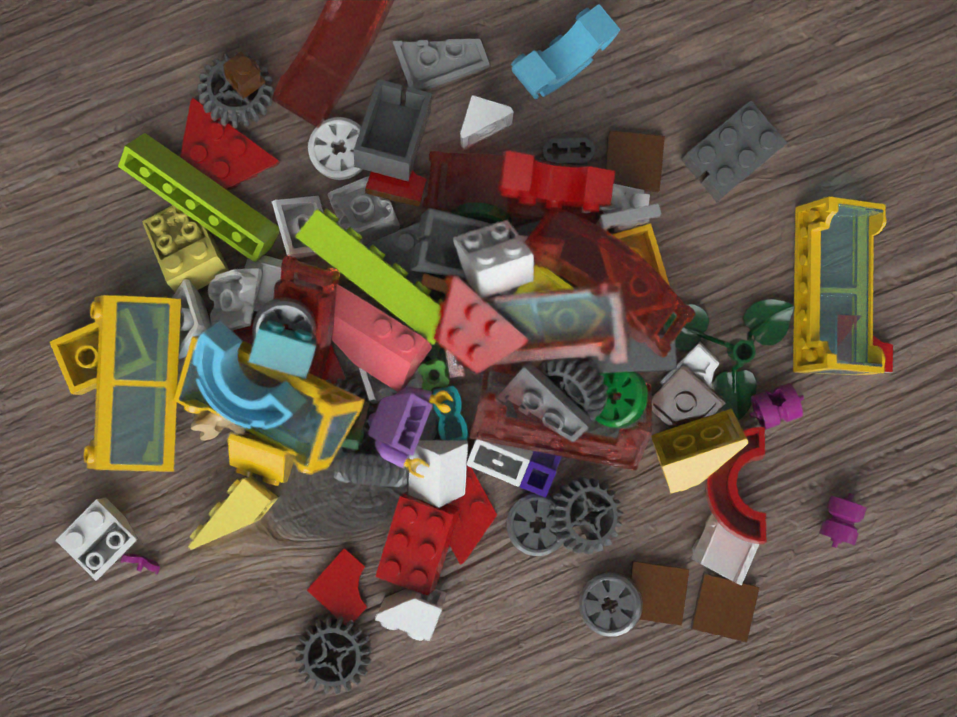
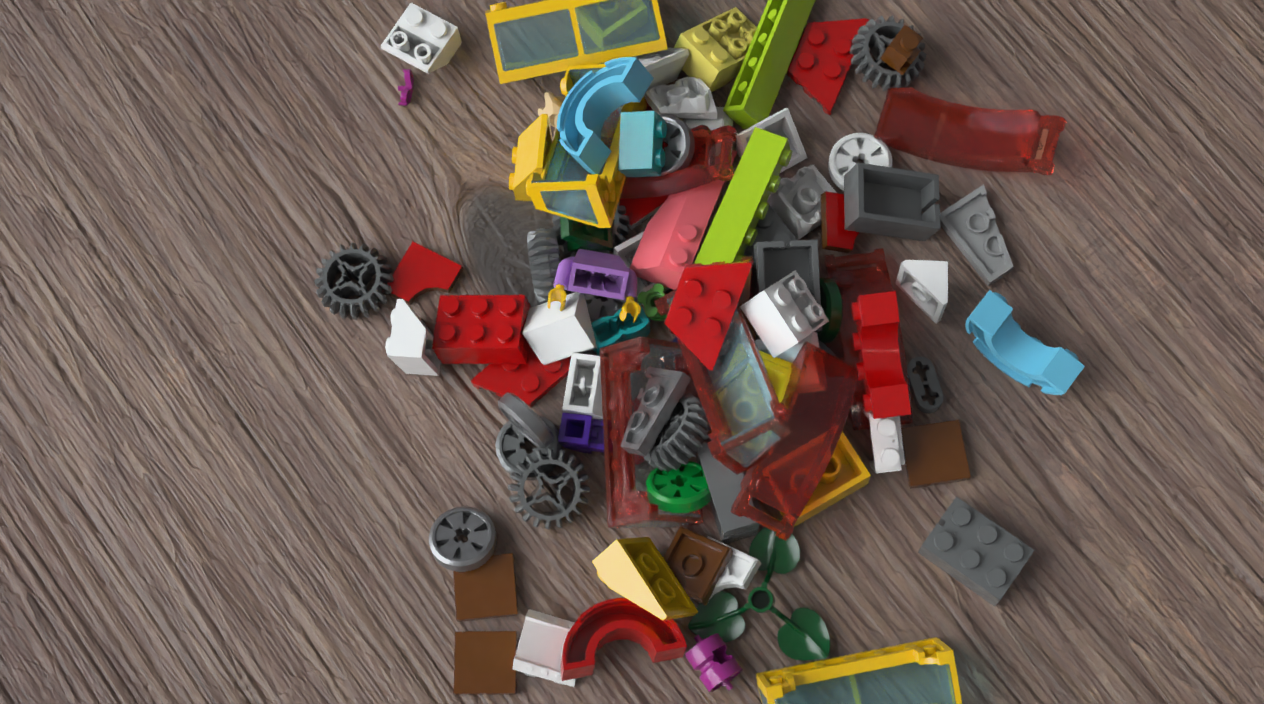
camera: 85 degrees right, 15 degrees down
light yellow slope [188,476,279,550] -> none
light grey wing [593,204,661,241] -> none
none -> flat silver wheel [498,393,554,449]

